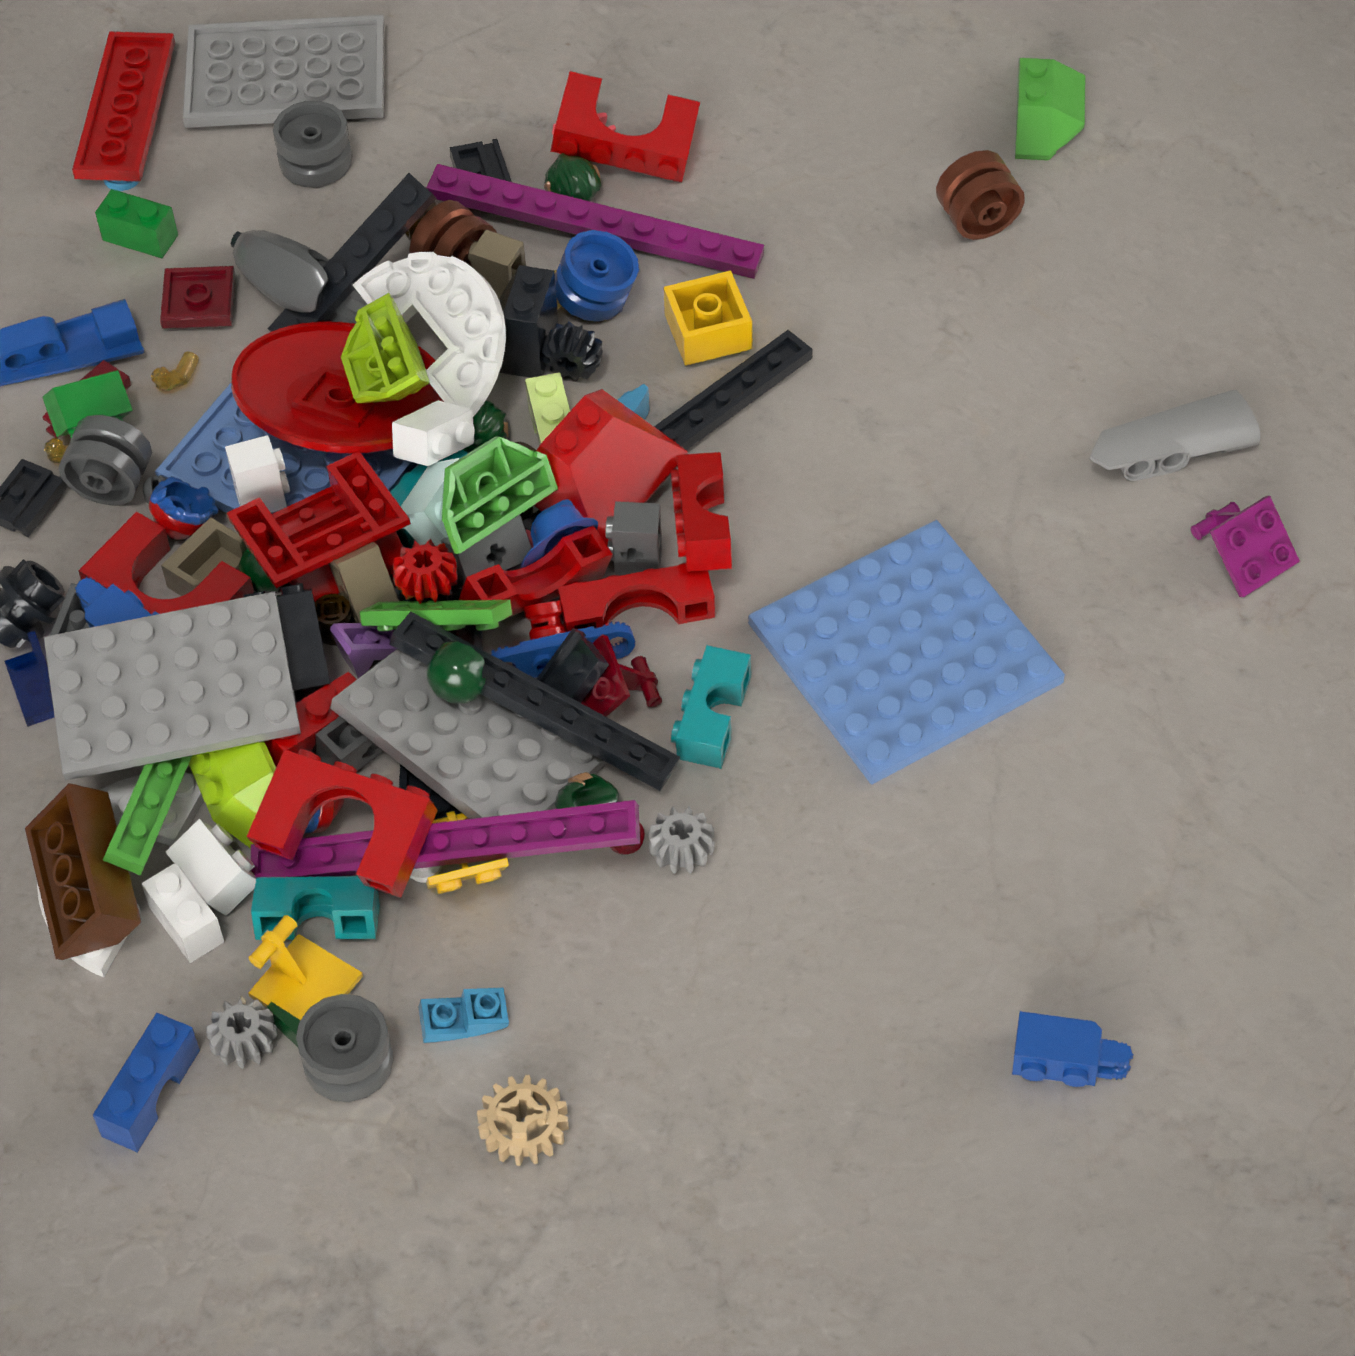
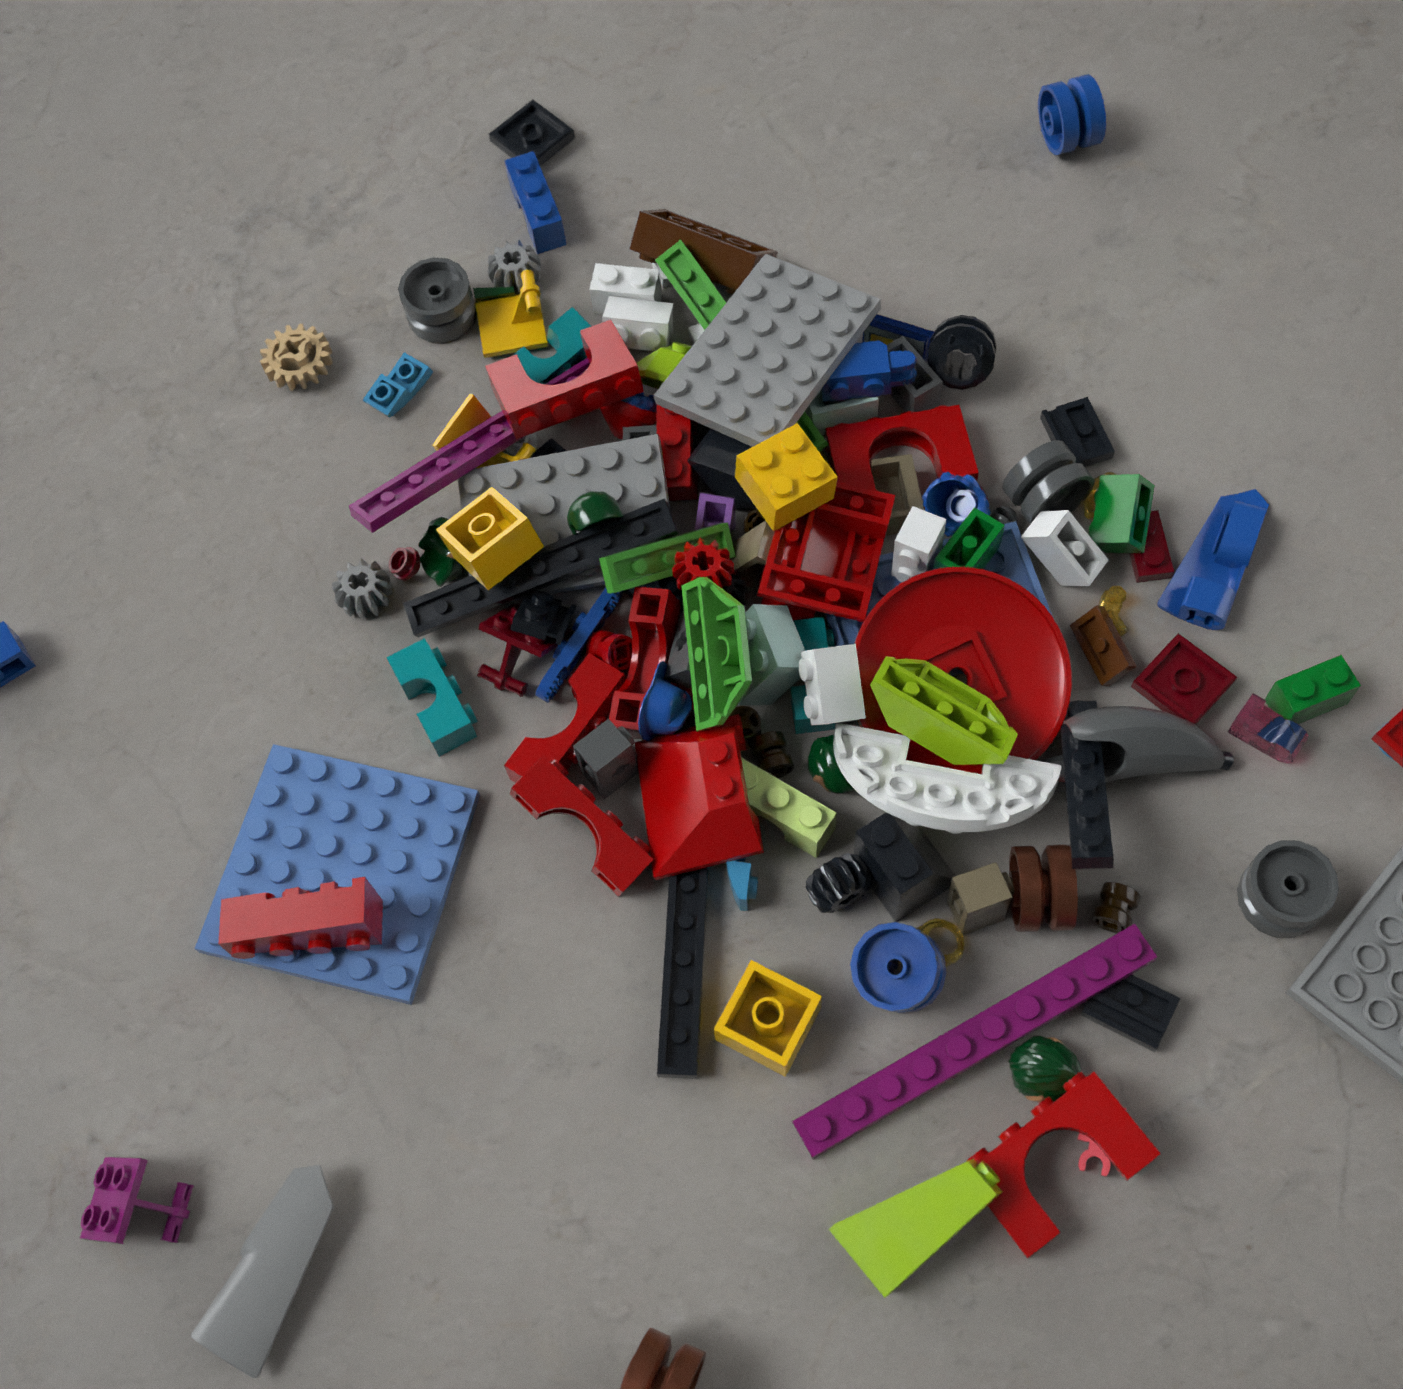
camera: 140 degrees right, 10 degrees up
none -> wedge [218,877,383,959]
none -> yellow brick [436,487,544,590]
none -> black plate [489,99,575,166]
none -> yellow brick [735,423,838,531]
none -> lime slope [829,1159,1002,1298]
none -> green brick [933,507,1005,570]
none -> white brick [1021,510,1108,586]
none -> reddish brown plate [1069,605,1137,686]
none -> clear pink leg [1228,693,1309,763]

